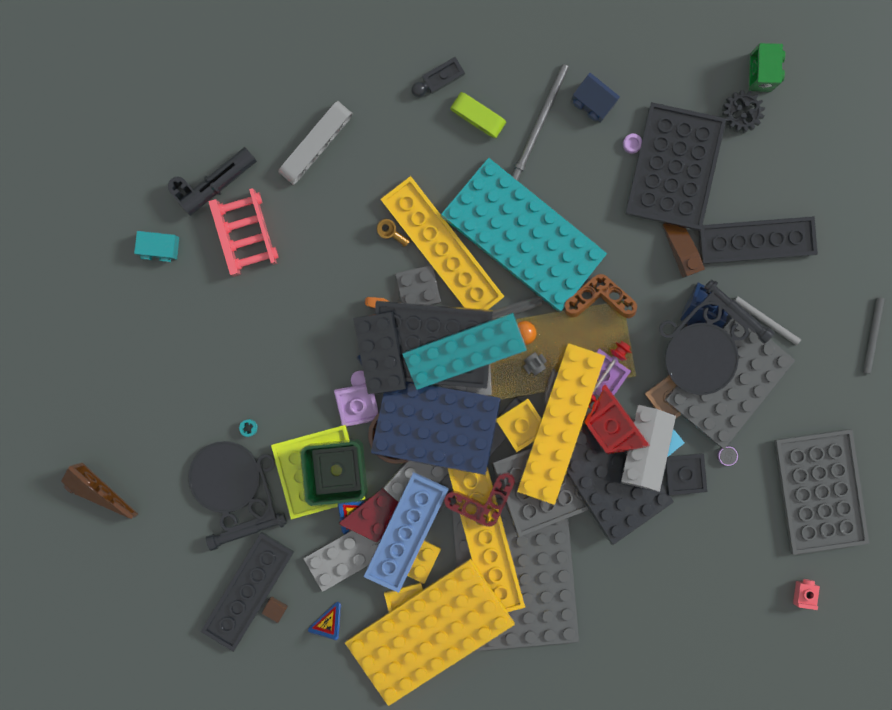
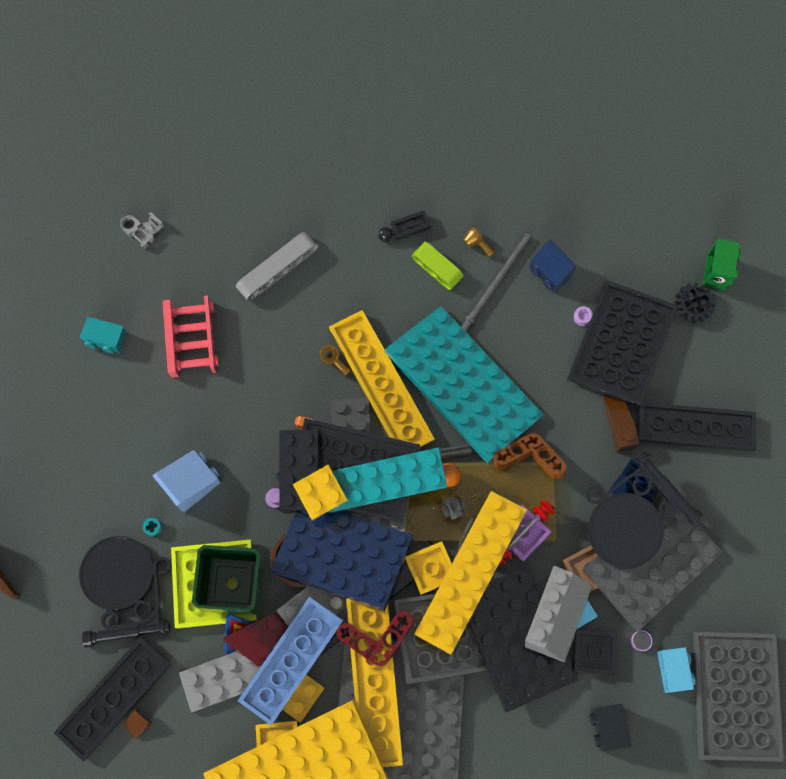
camera: 10 degrees right, 15 degrees down
black piece [168,147,257,216] -> none
piece [308,602,341,640] -> none
lavender plate [334,384,379,427] -> none
red wing [584,385,650,454] -> none
light grey bar [734,296,801,345] -> none
none -> light grey piece [120,212,164,249]
none -> light blue slope [153,450,220,513]
none -> yellow plate [293,465,348,520]
none -> pearl gold bar [463,227,495,258]
none -> black slope [589,704,632,751]
none -> medium azure brick [657,647,695,693]

